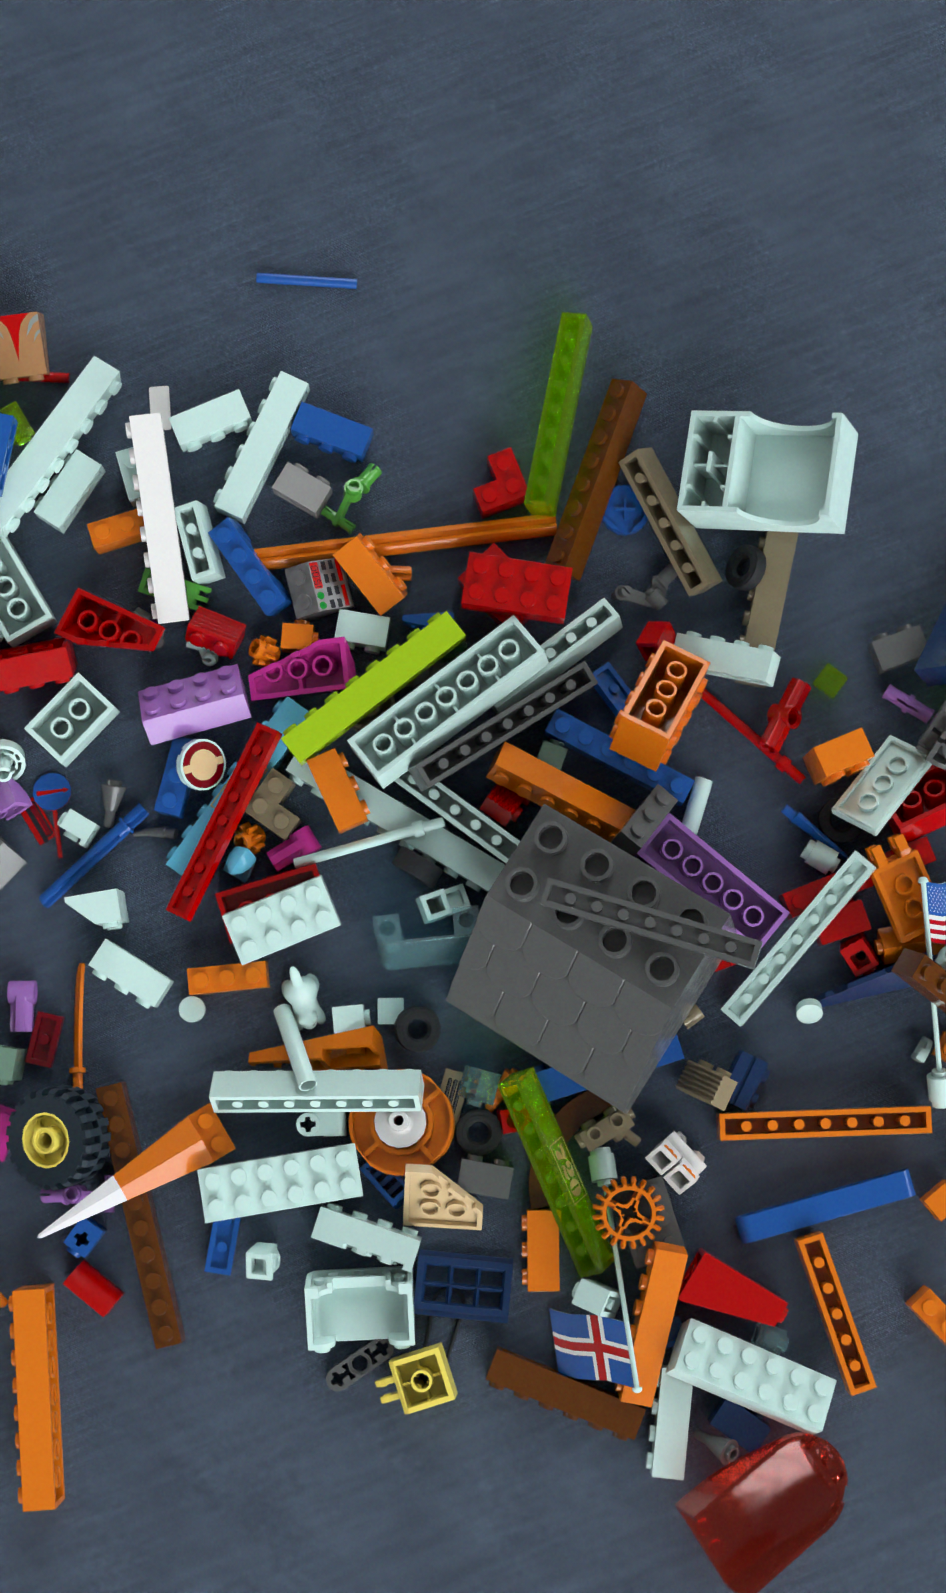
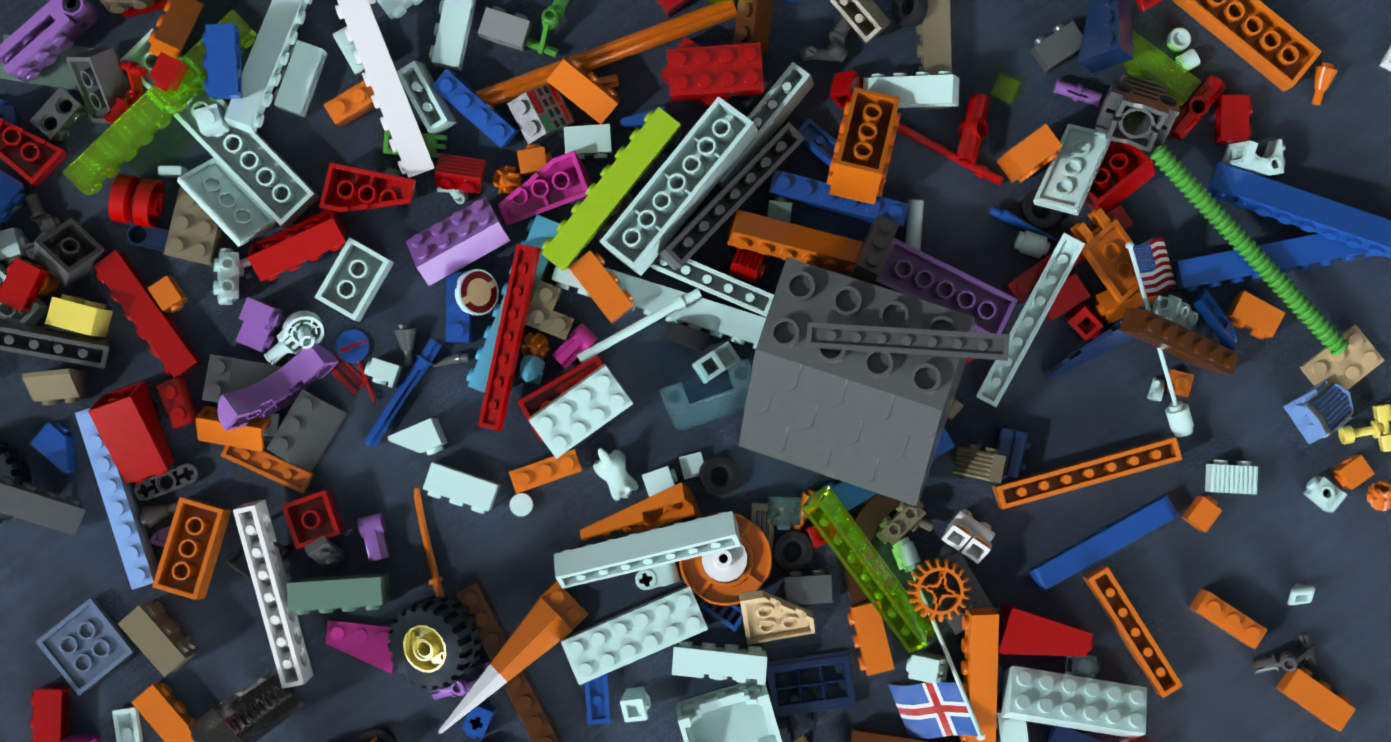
camera: 15 degrees left, 5 degrees up
dark red plate [25,1011,65,1068] -> none
light aqua piece [273,1004,317,1091] -> none
light aqua tile [796,998,823,1024] -> none

